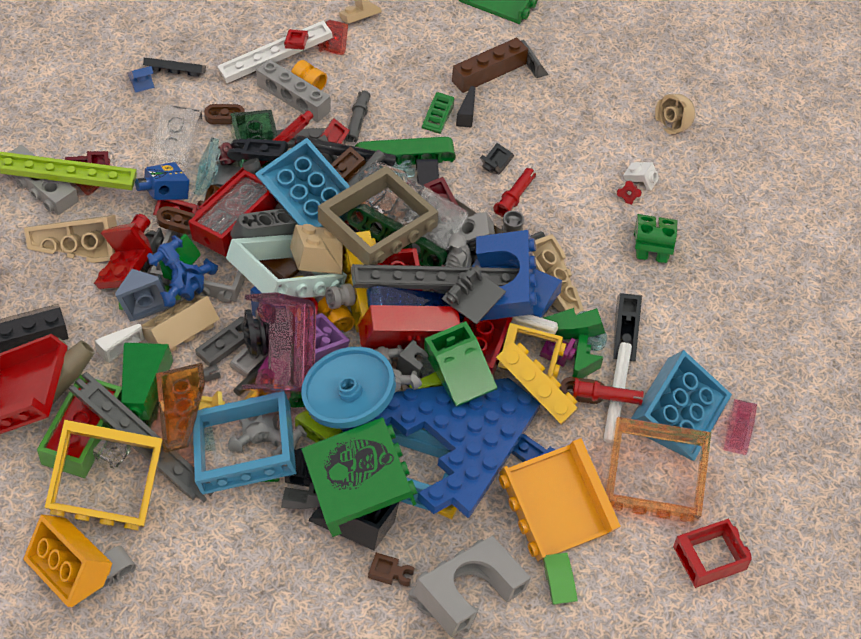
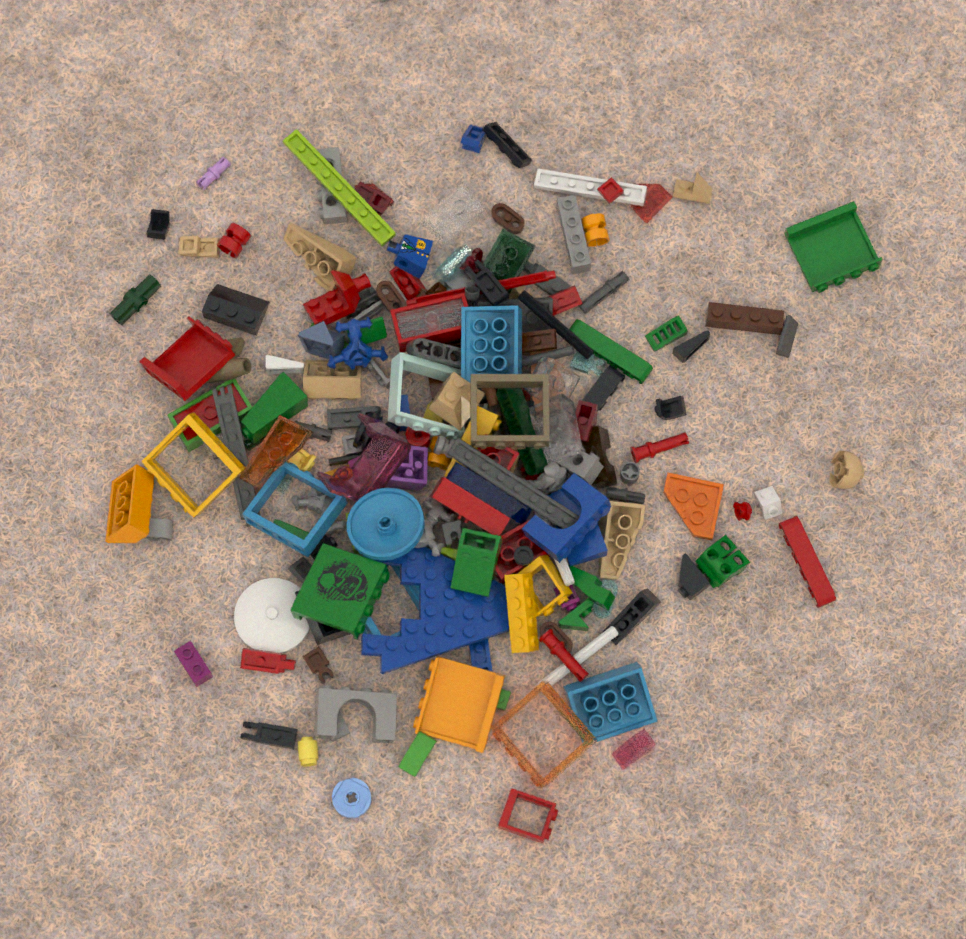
camera: 45 degrees right, 20 degrees up
dark grey hinge [442,265,506,325] -> none
none -> white dish [234,578,310,654]
none -> red hinge [240,648,296,674]
none -> black tile [514,546,533,566]
none -> orange plate [663,472,724,541]
none -> black slope [678,553,710,600]
none -> red beam [778,516,836,608]

